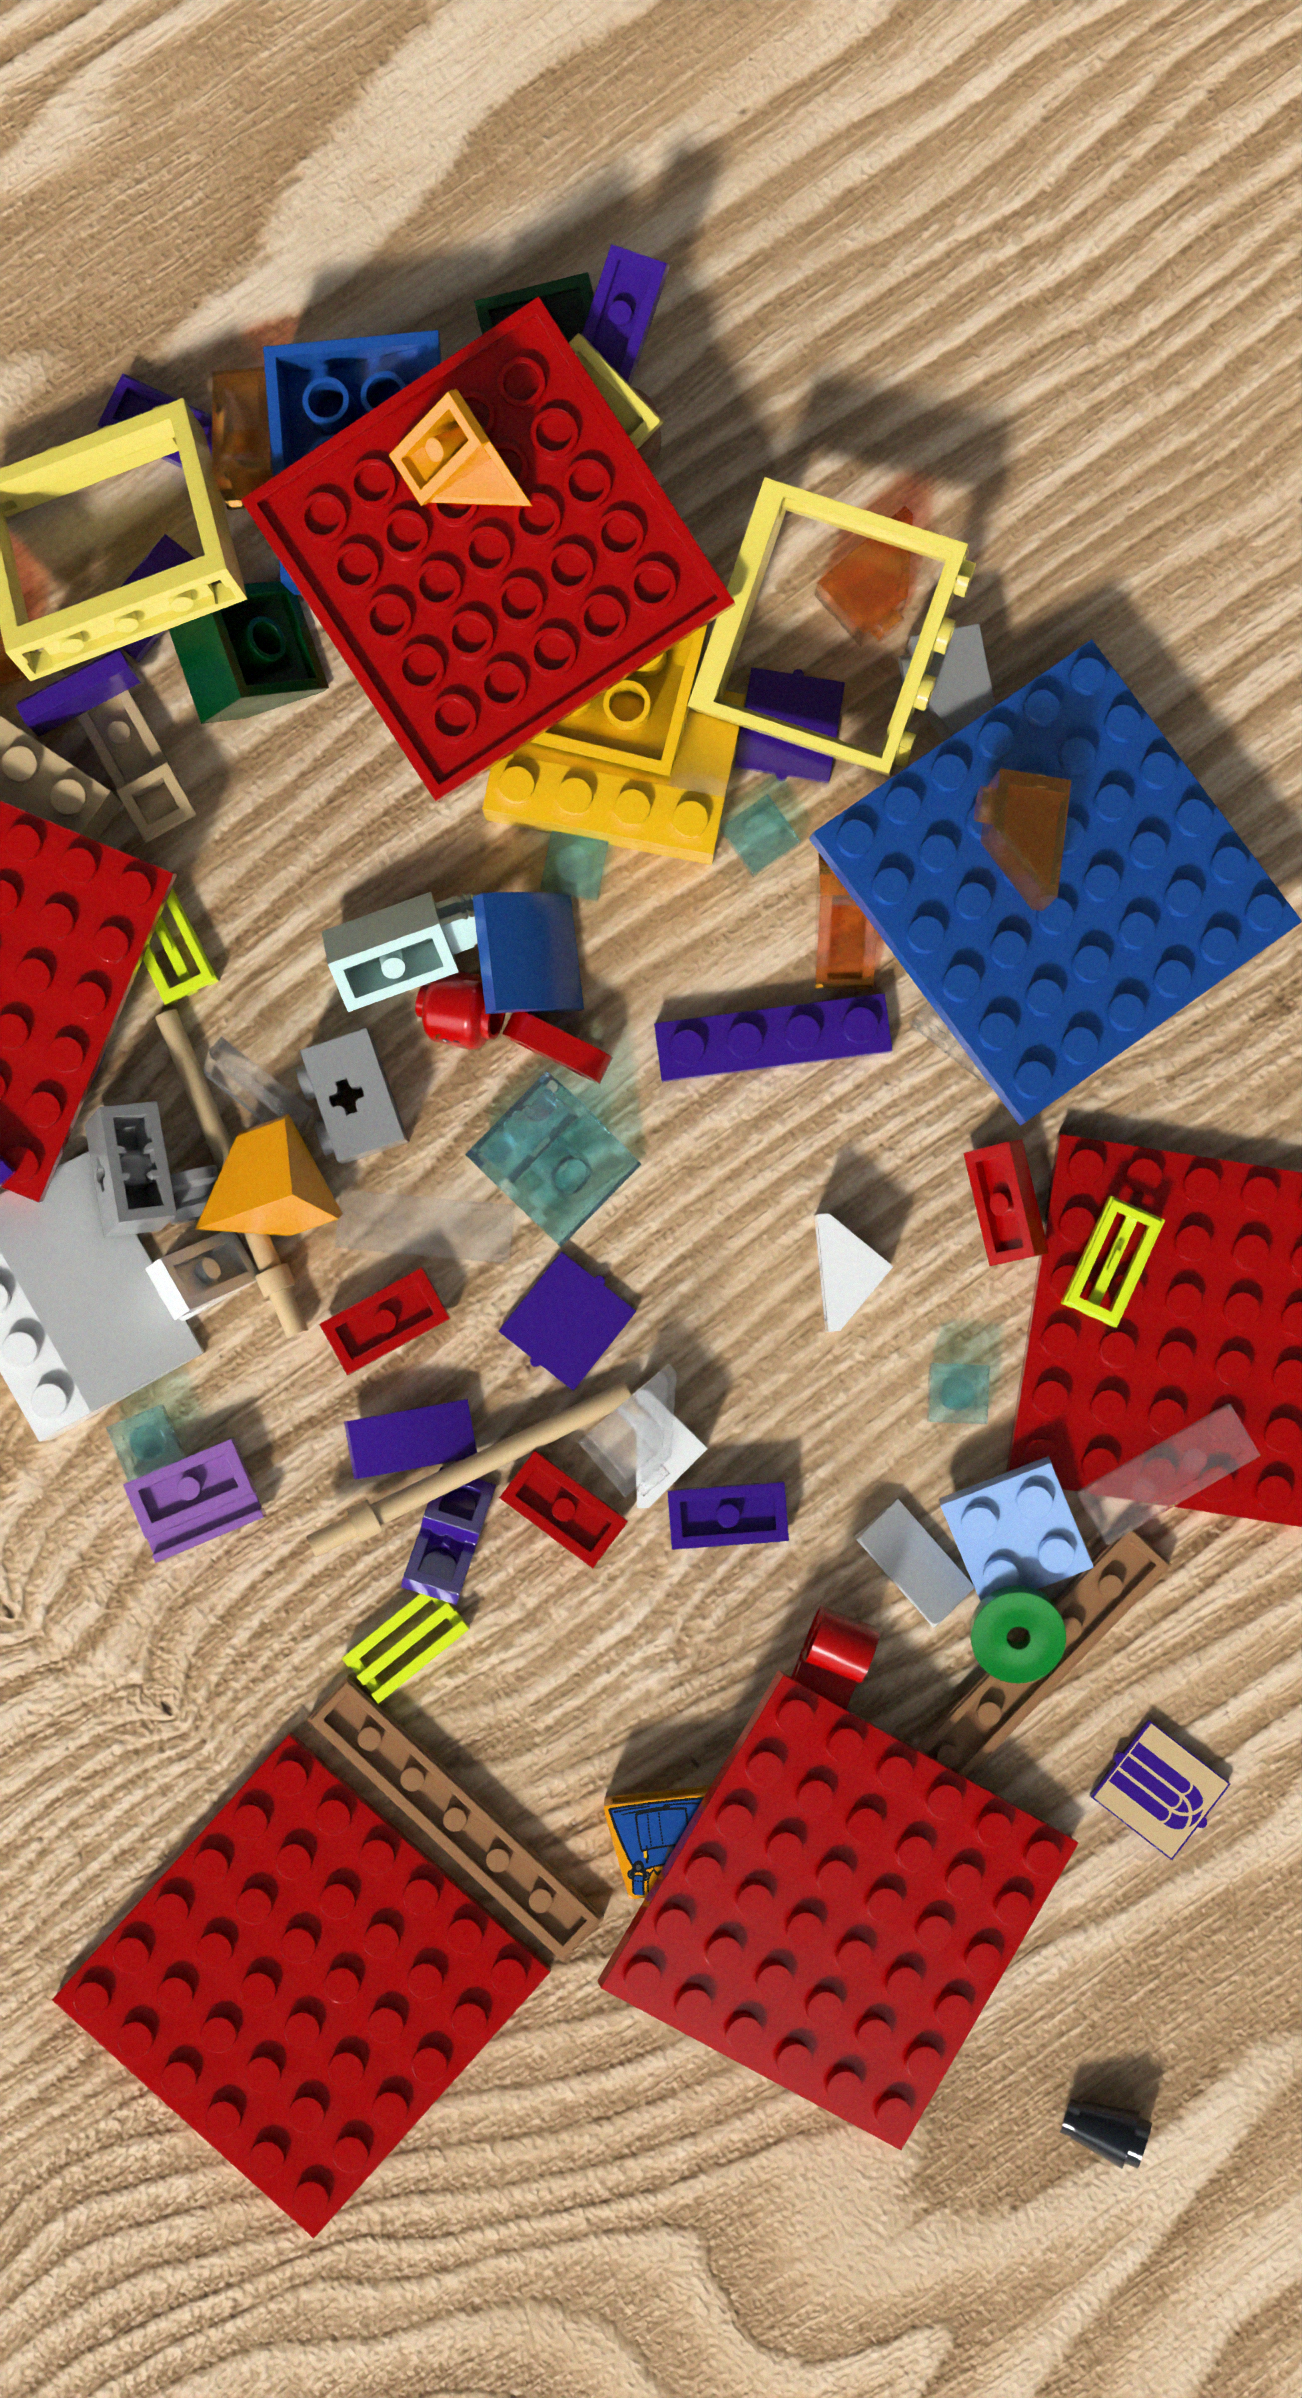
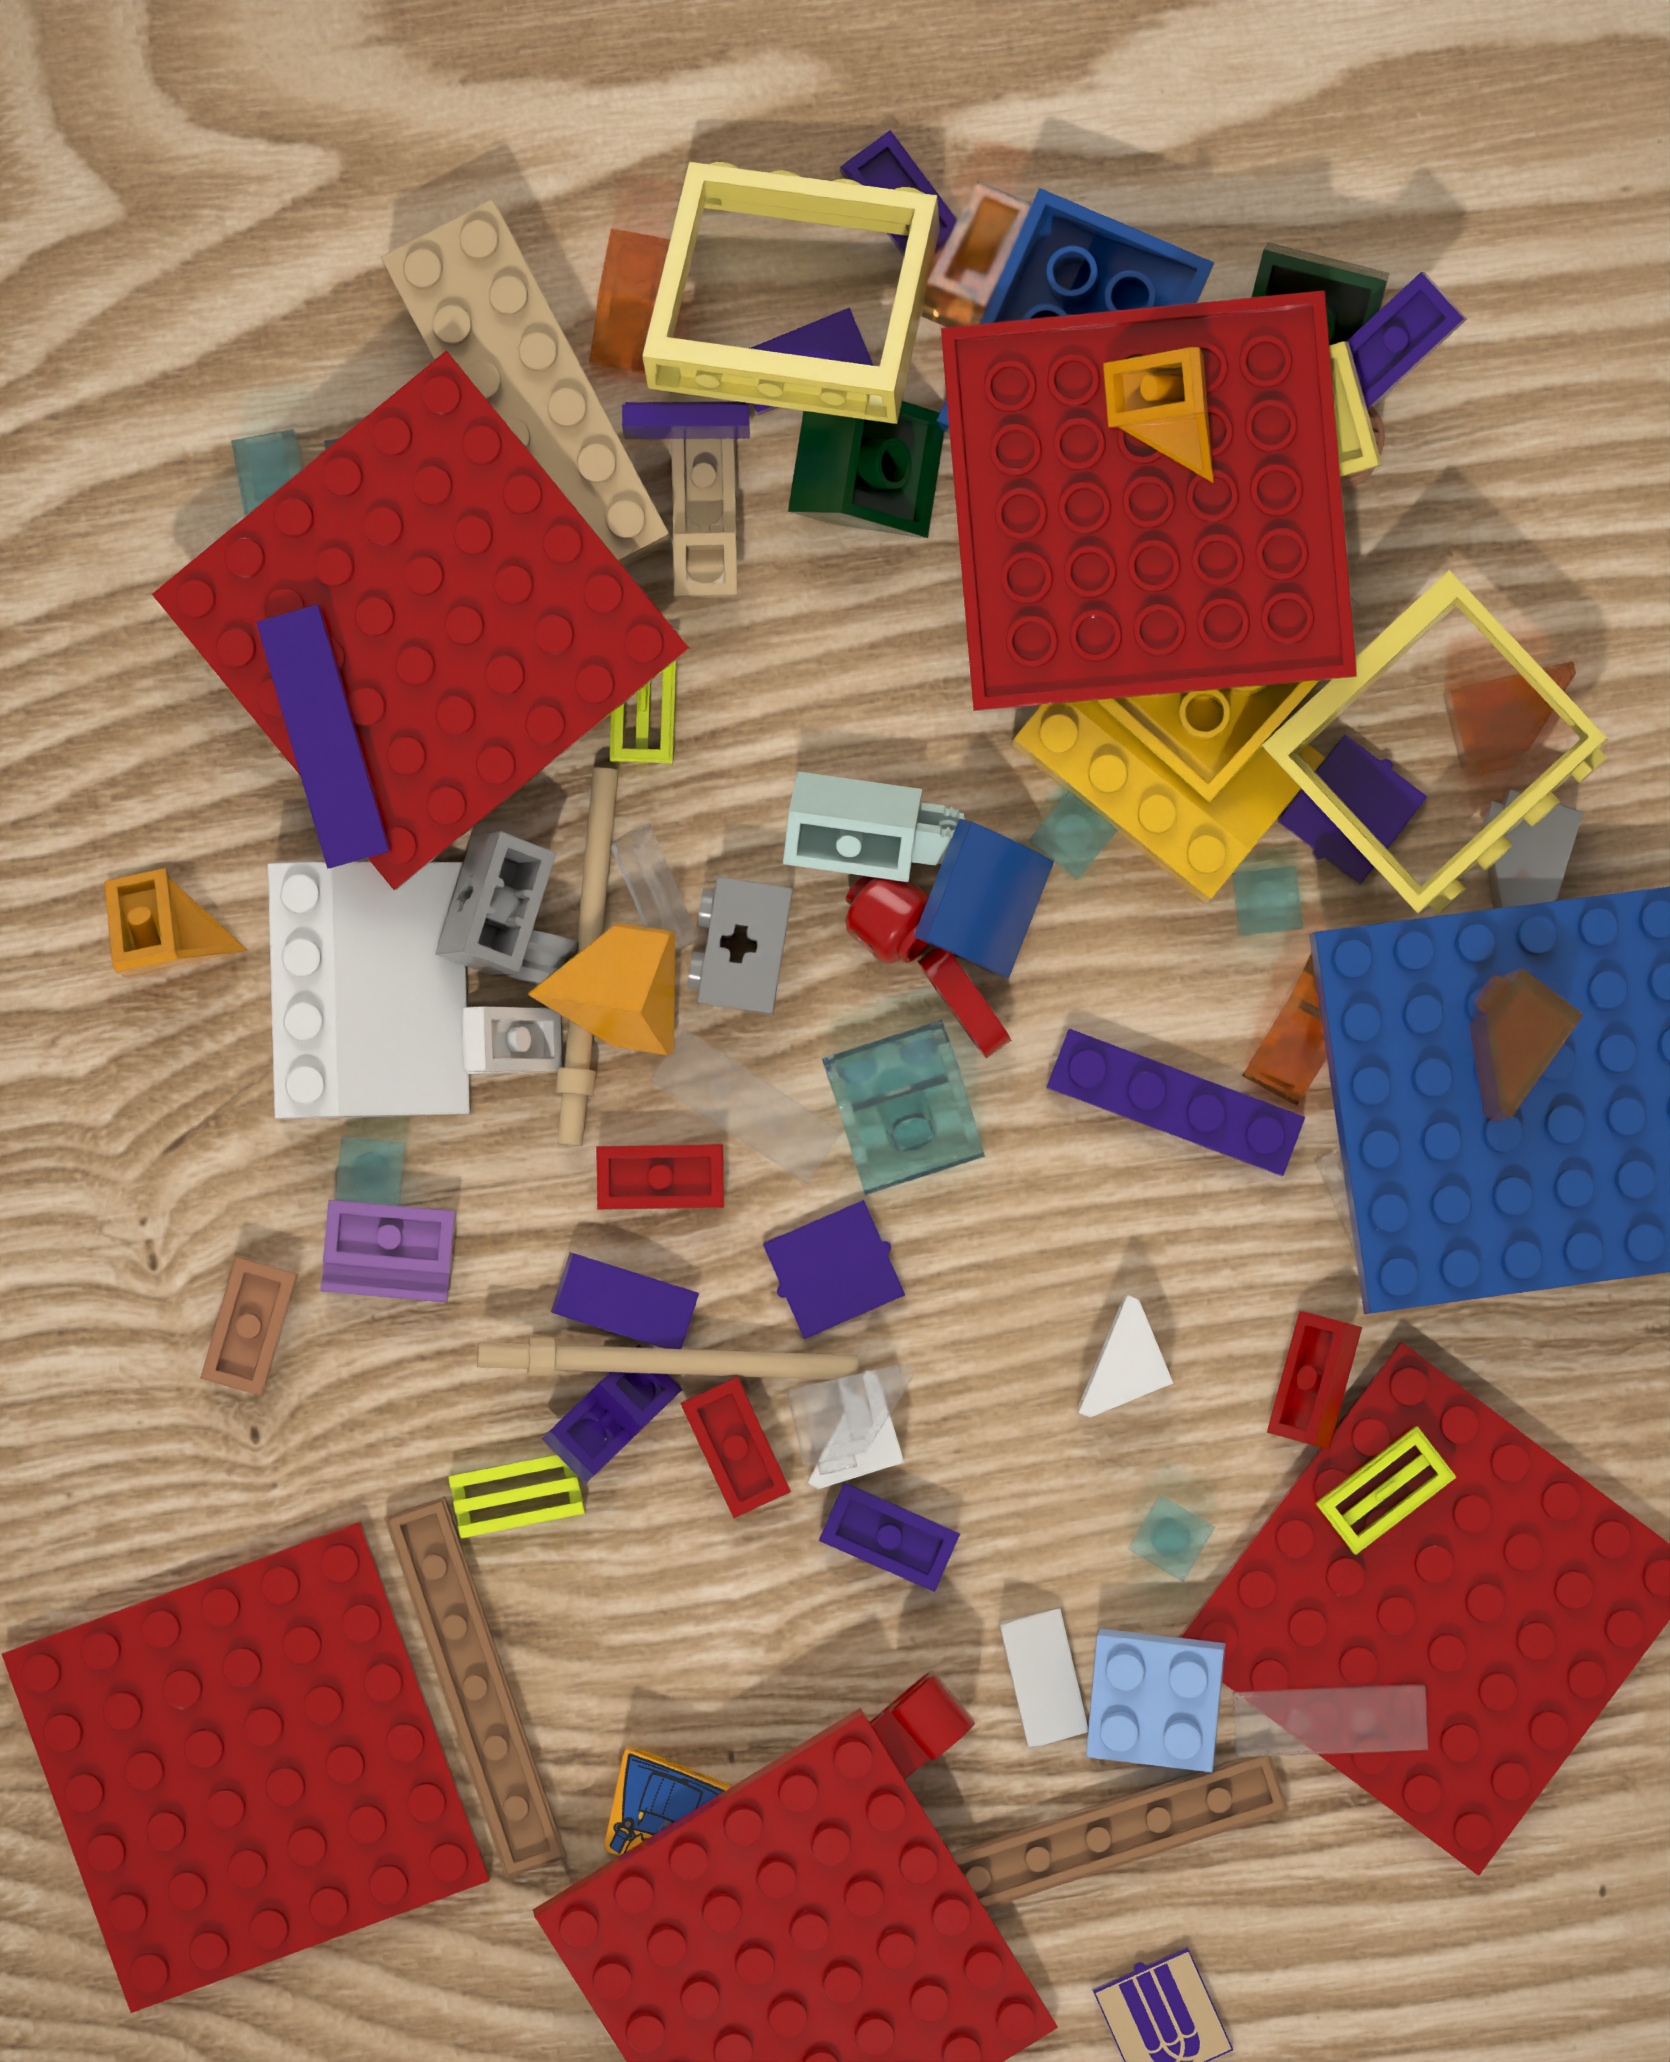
camera: 20 degrees right, 0 degrees up
green piece [969,1585,1066,1684] -> none
none -> nougat plate [200,1256,299,1396]

